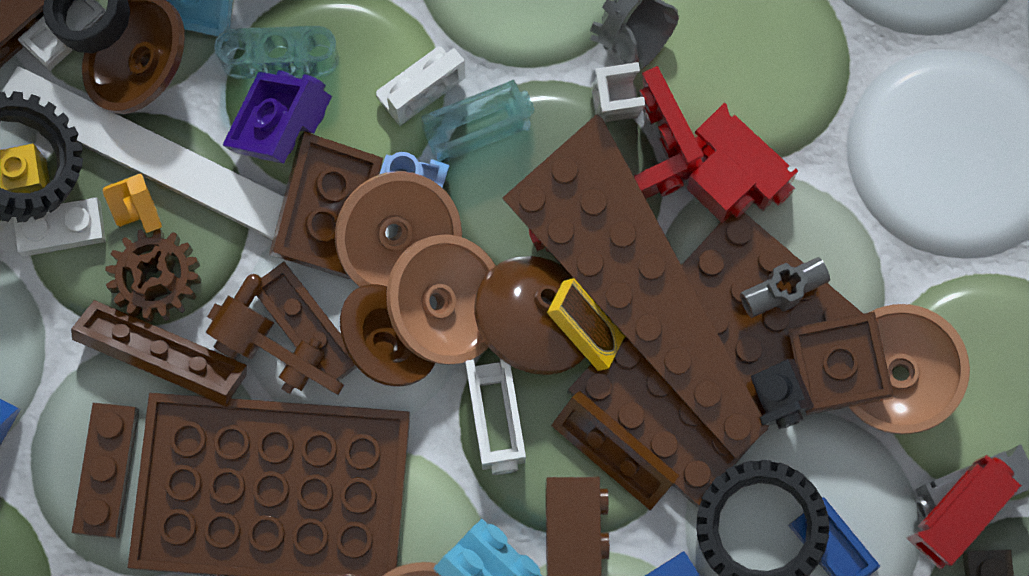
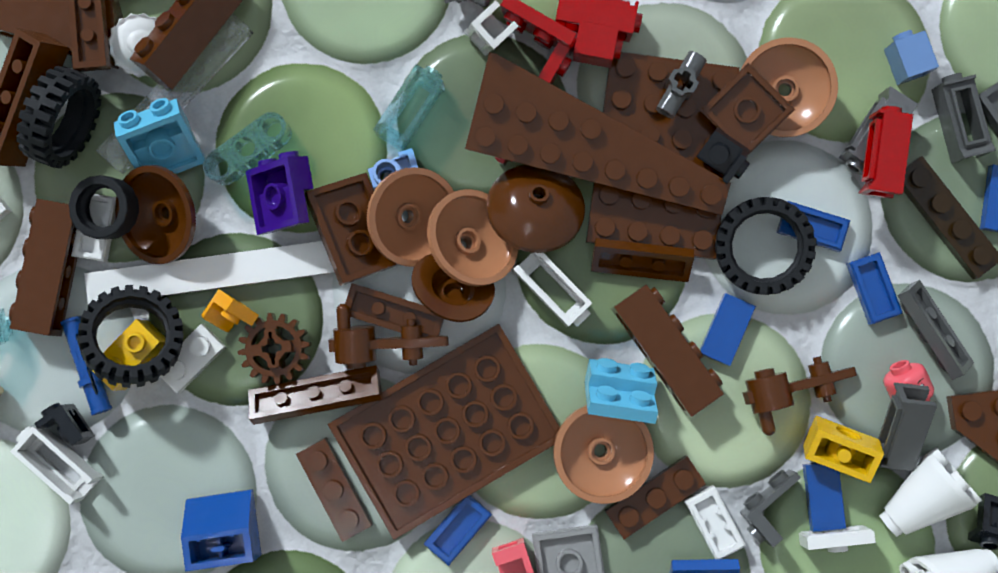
camera: 30 degrees left, 10 degrees up
white bracket [376,46,465,126] -> none
tile [547,278,624,371] -> none

